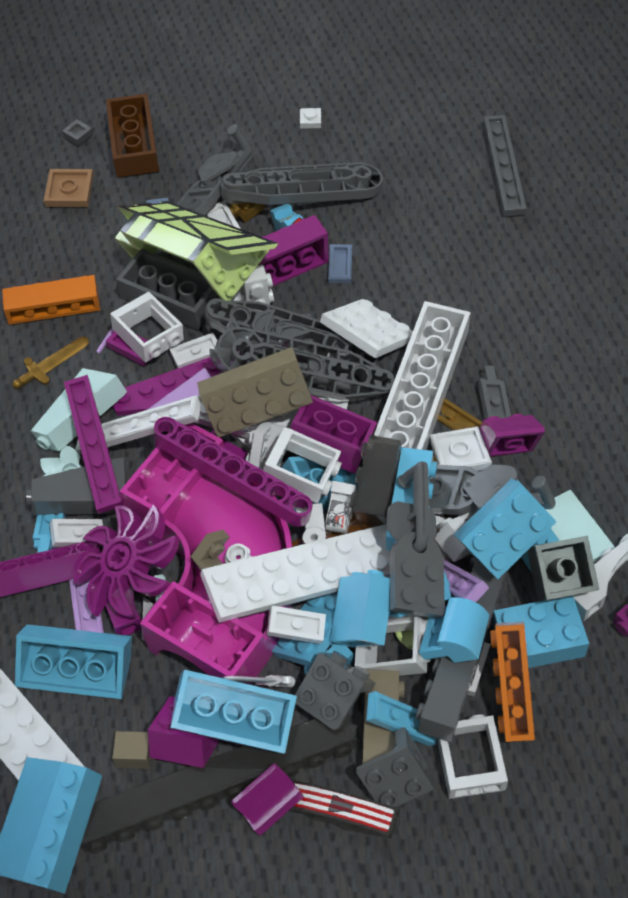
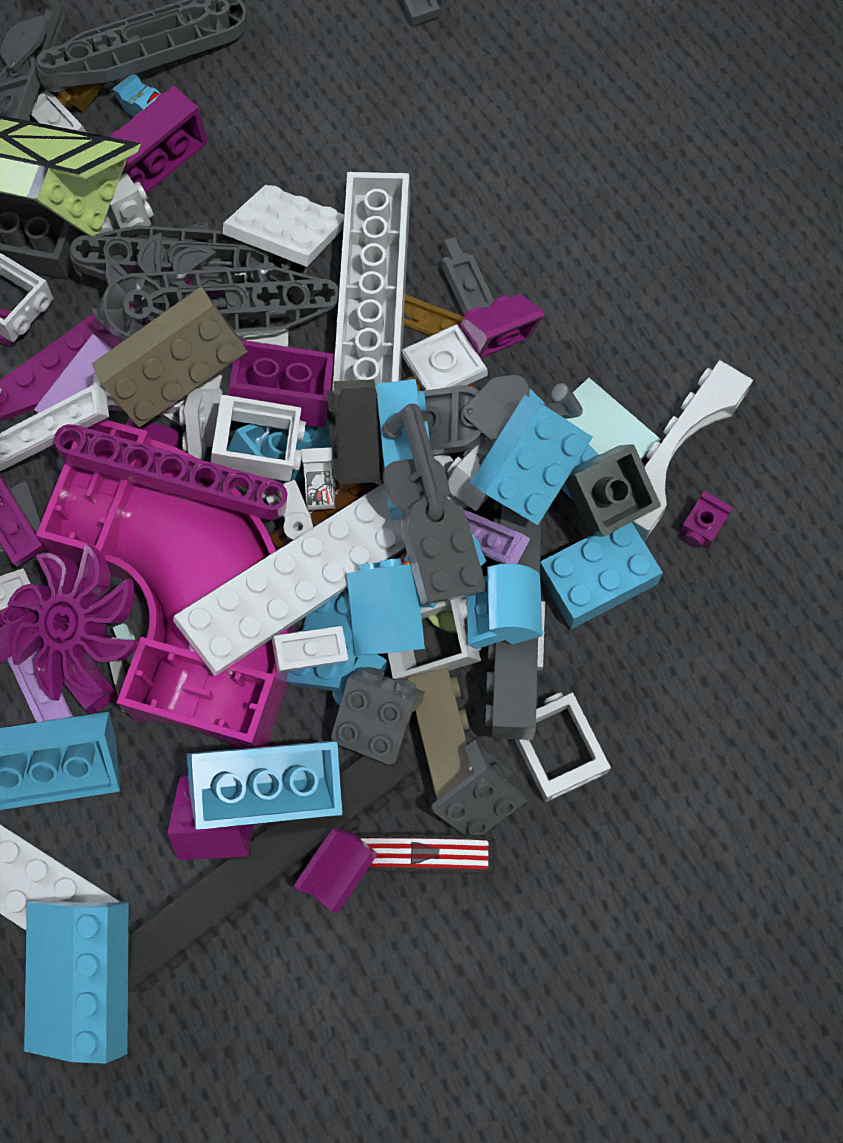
camera: 15 degrees left, 15 degrees up
dark tan brick [112,731,156,769] -> none
white plate [169,333,217,368] -> none
dark tan bracket [191,530,230,571] -> none
white sword [223,675,296,687] -> none
white plate [225,544,251,563] -> none
sand blue tile [328,244,352,283] -> none
medium azure tile [366,691,436,746] -> none
orange brick [490,621,535,742] -> none

